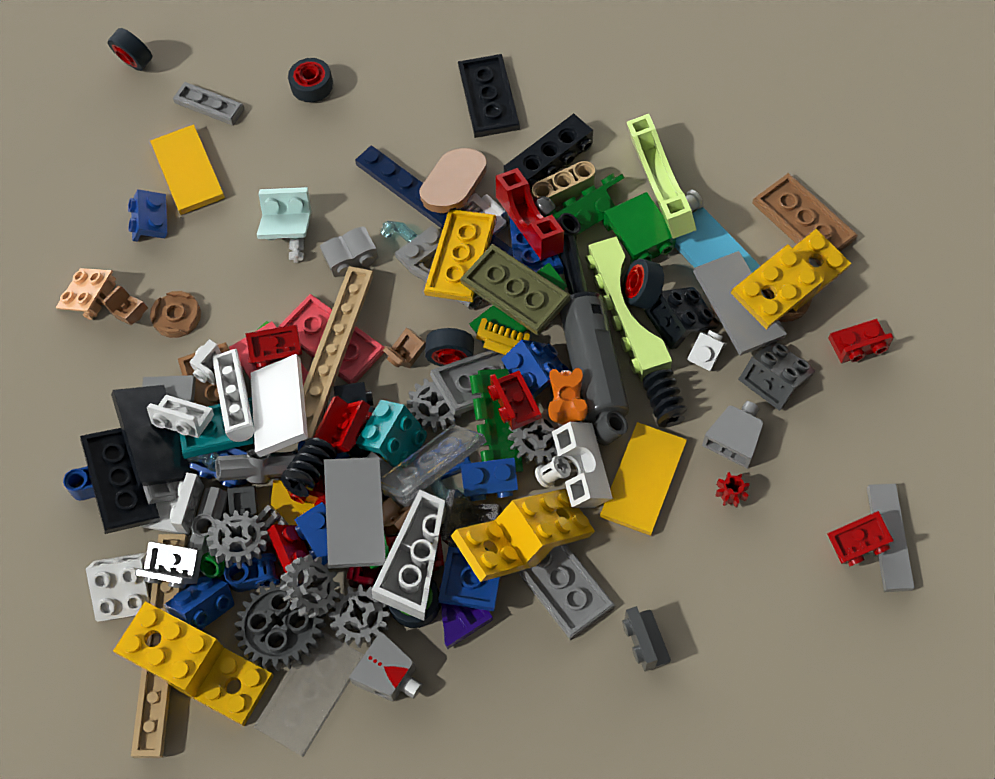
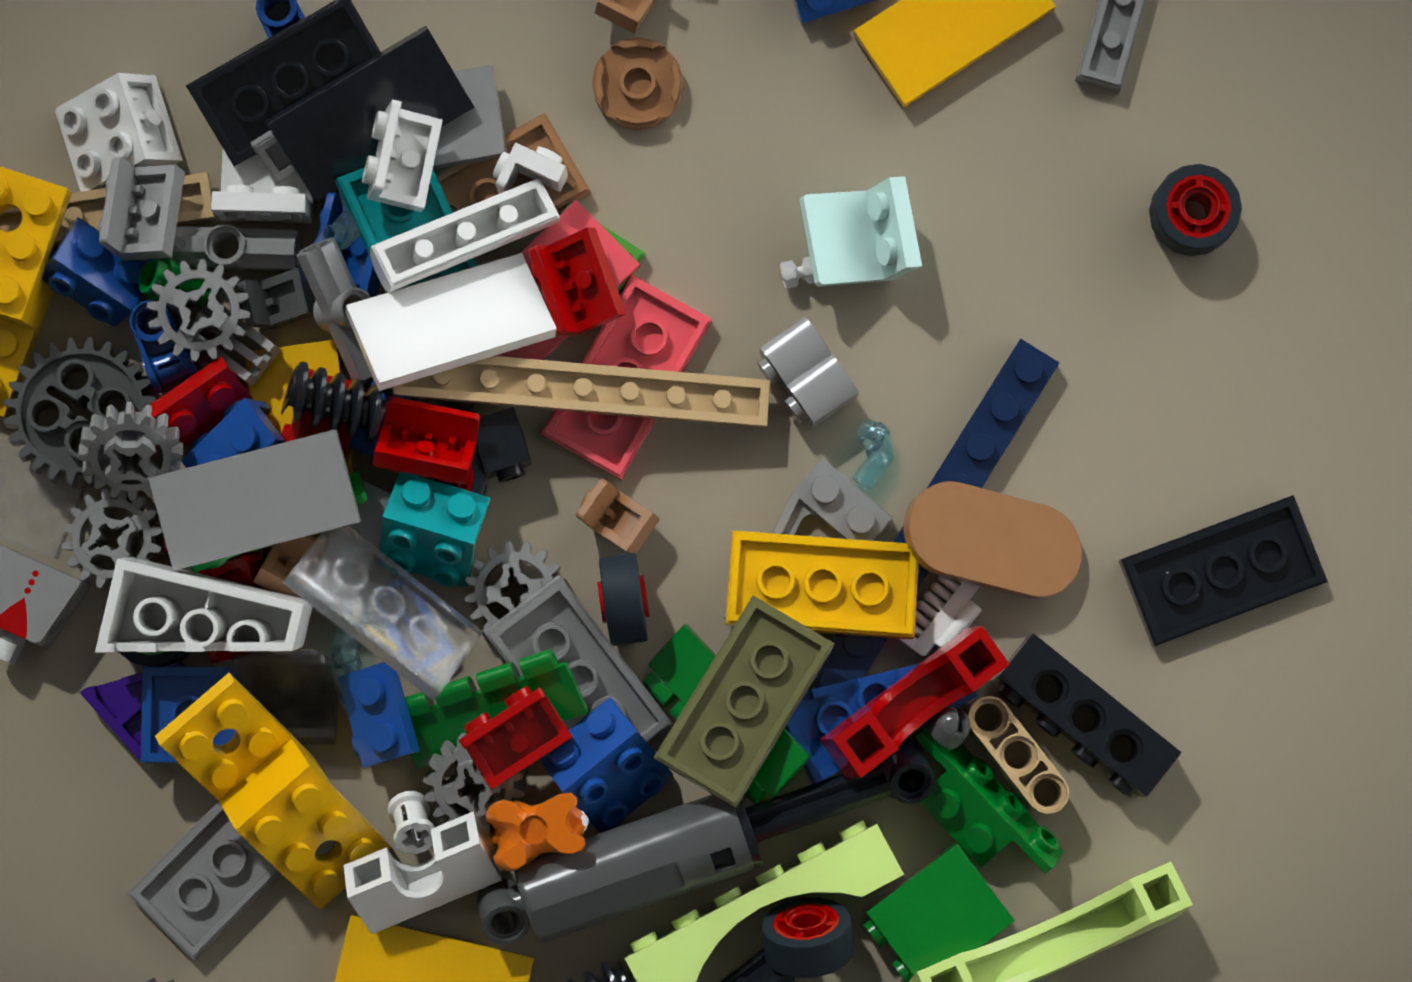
camera: 75 degrees right, 20 degrees up
yellow piece [476,318,530,355] -> none

